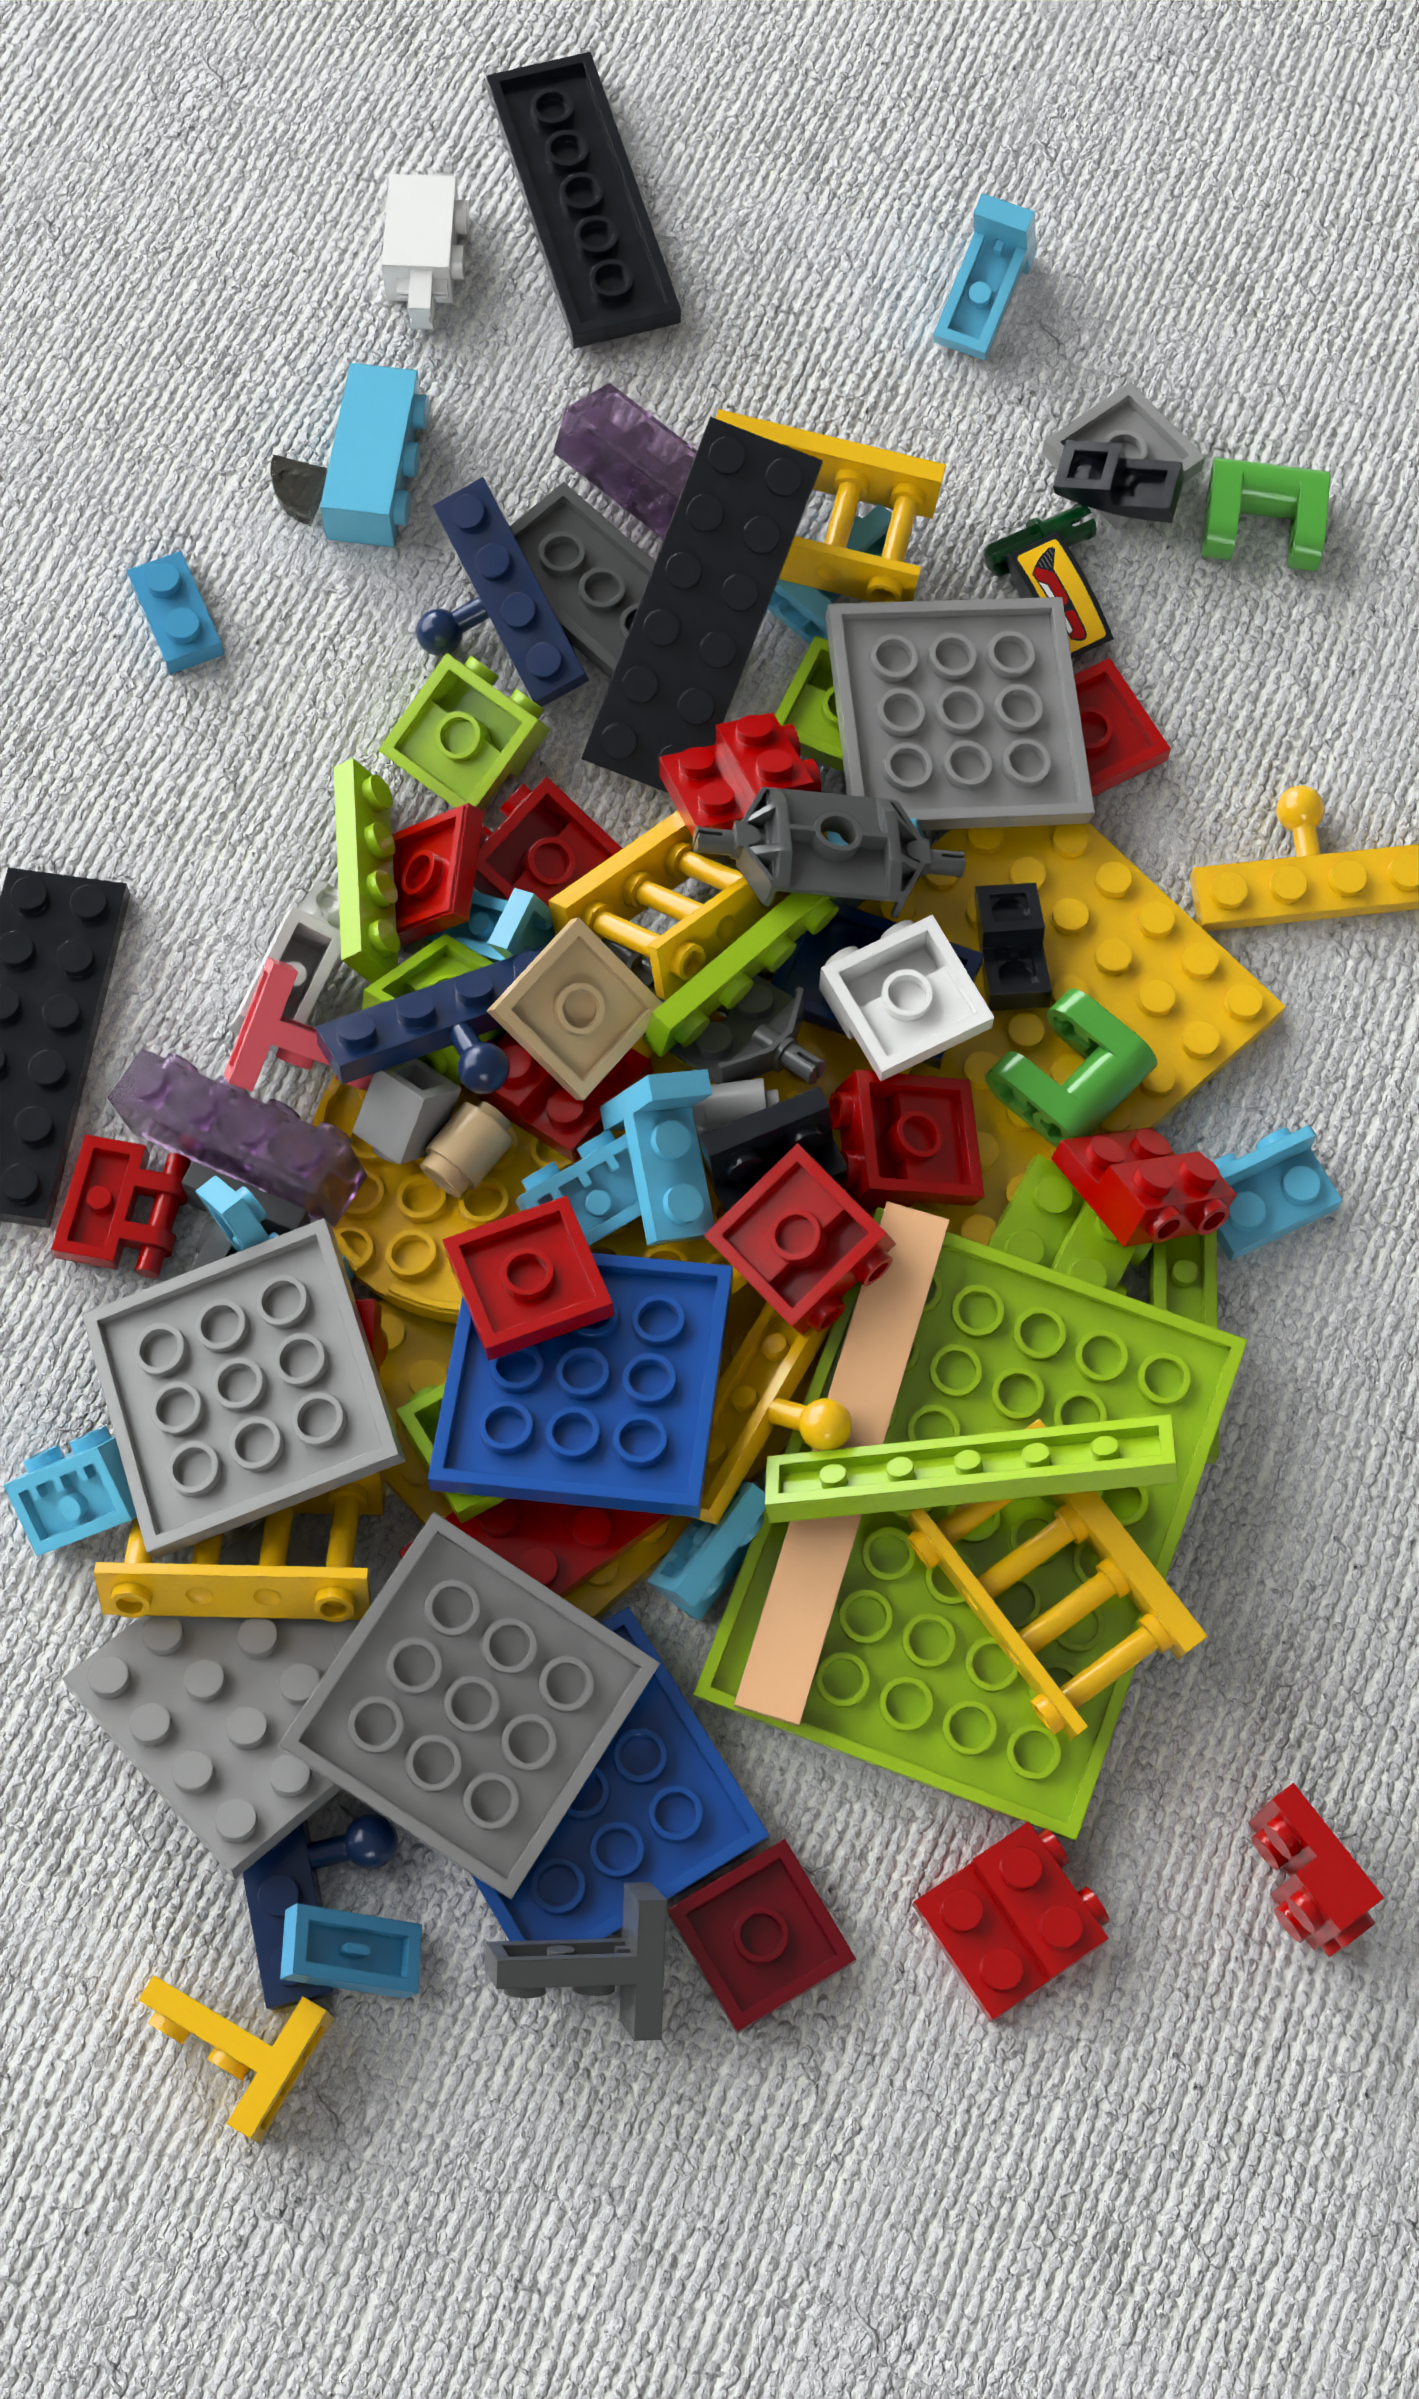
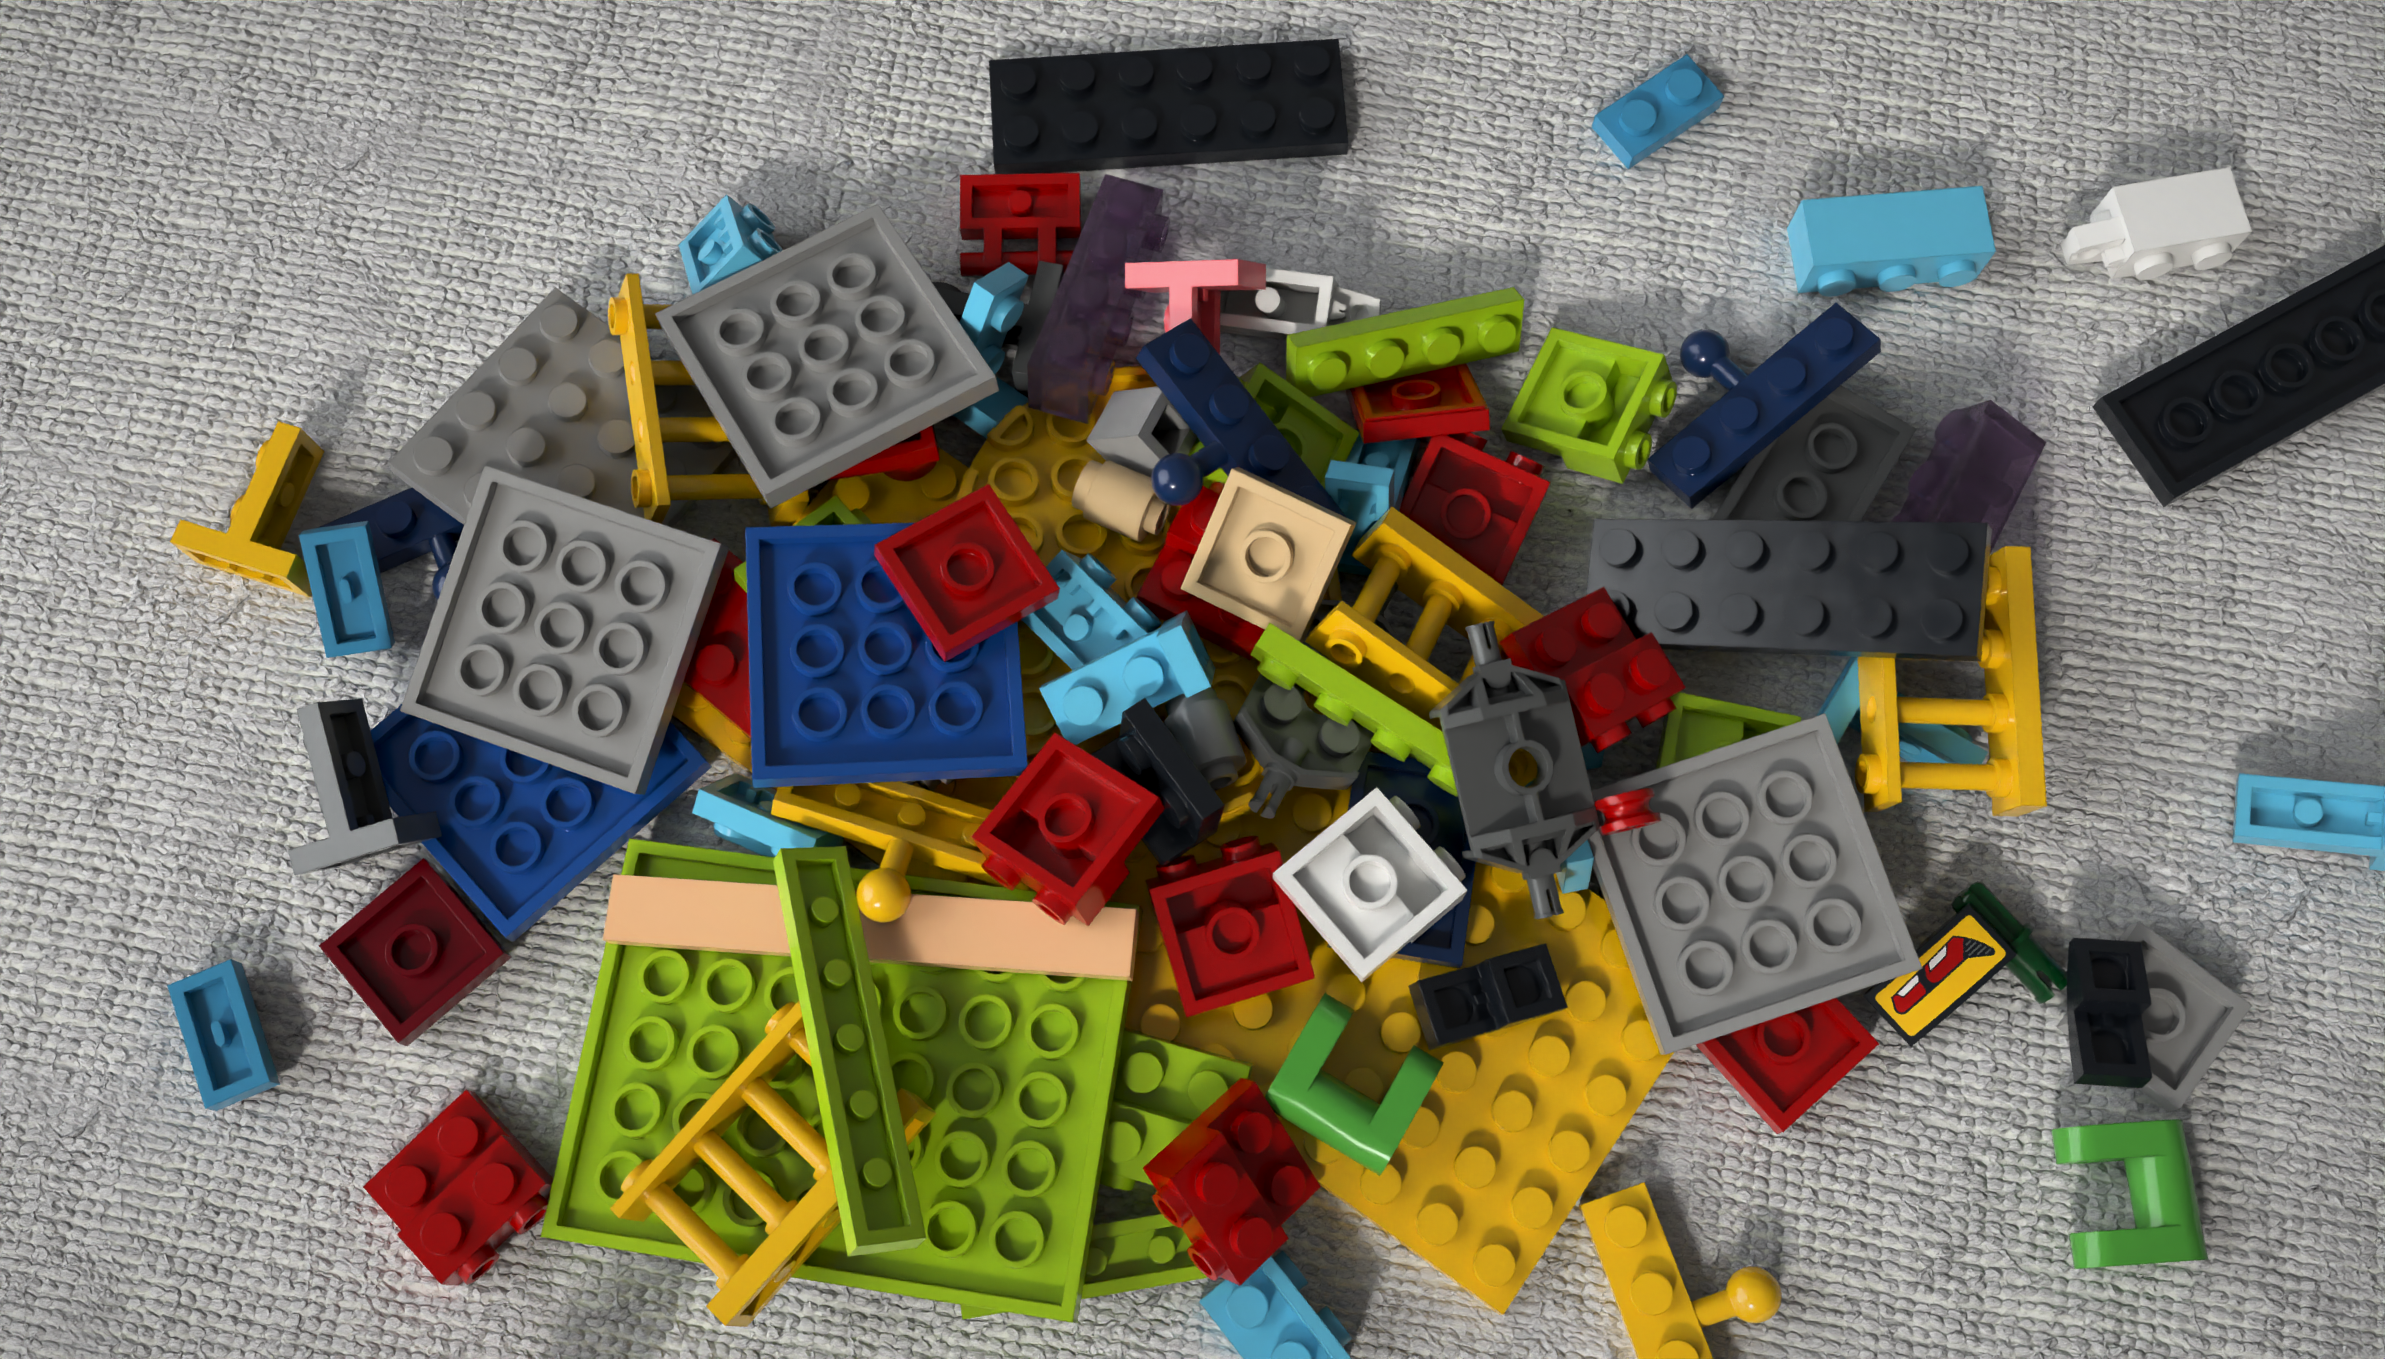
camera: 80 degrees right, 5 degrees up
clear smoke tile [270,454,328,526] -> none
none -> dark azure plate [167,959,280,1111]
none -> red bush [1594,788,1662,836]

